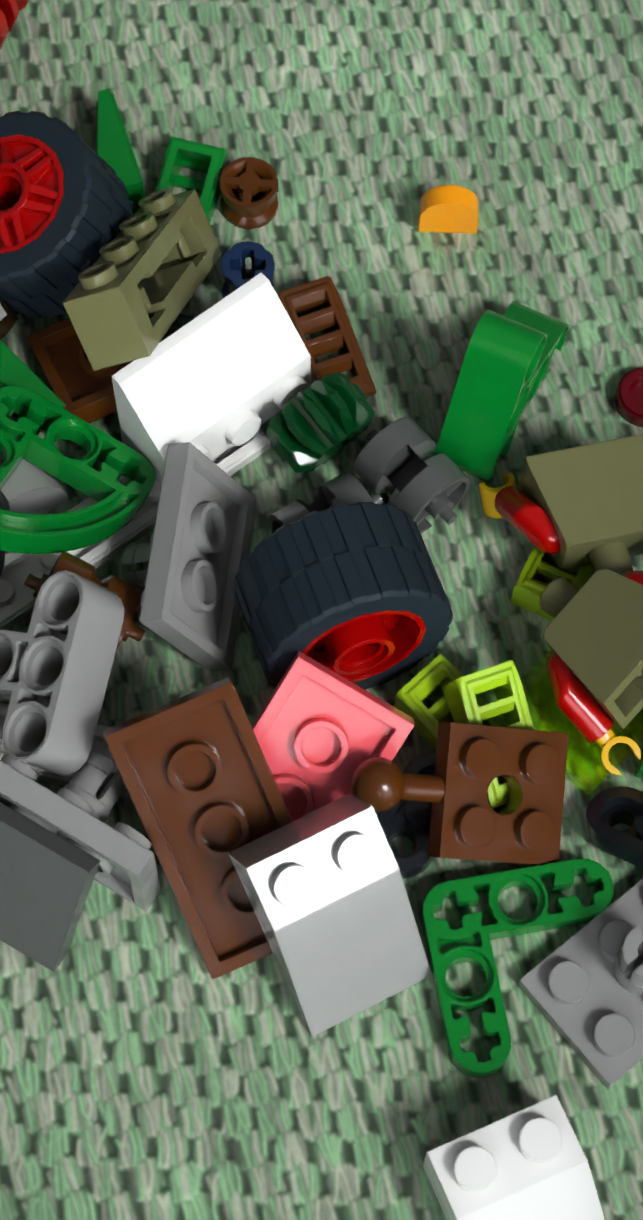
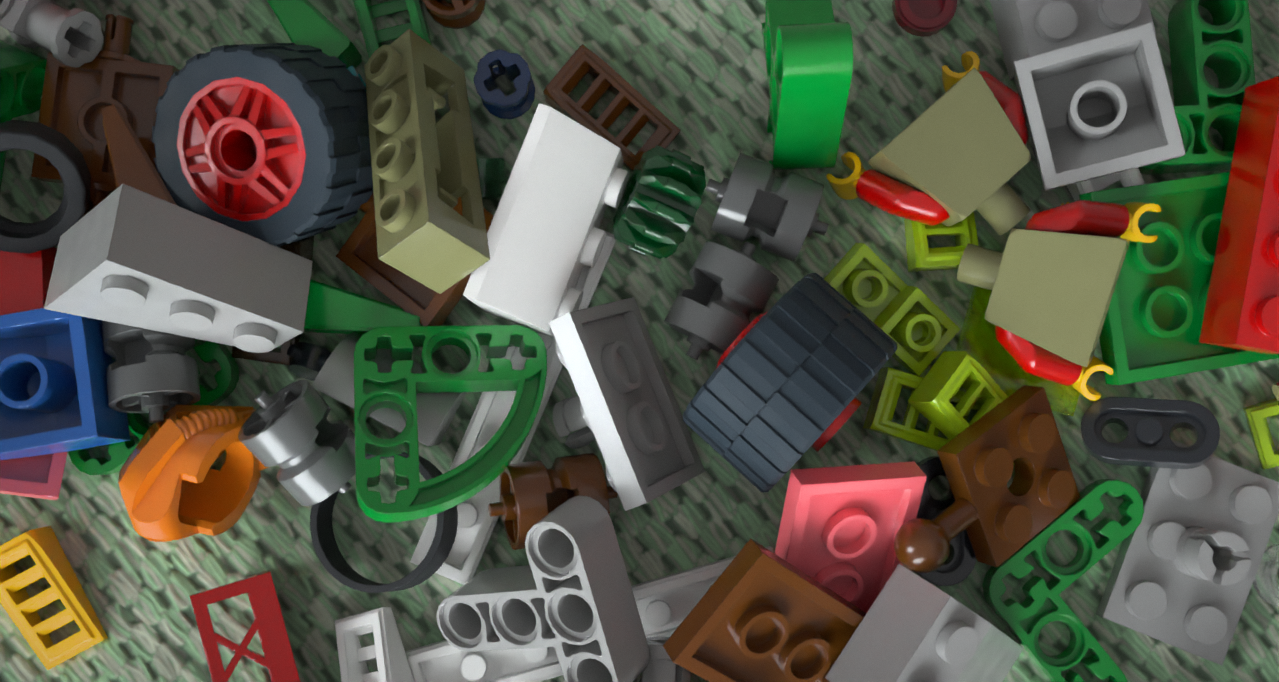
camera: 30 degrees left, 20 degrees up
none -> lime slope [824,243,960,376]

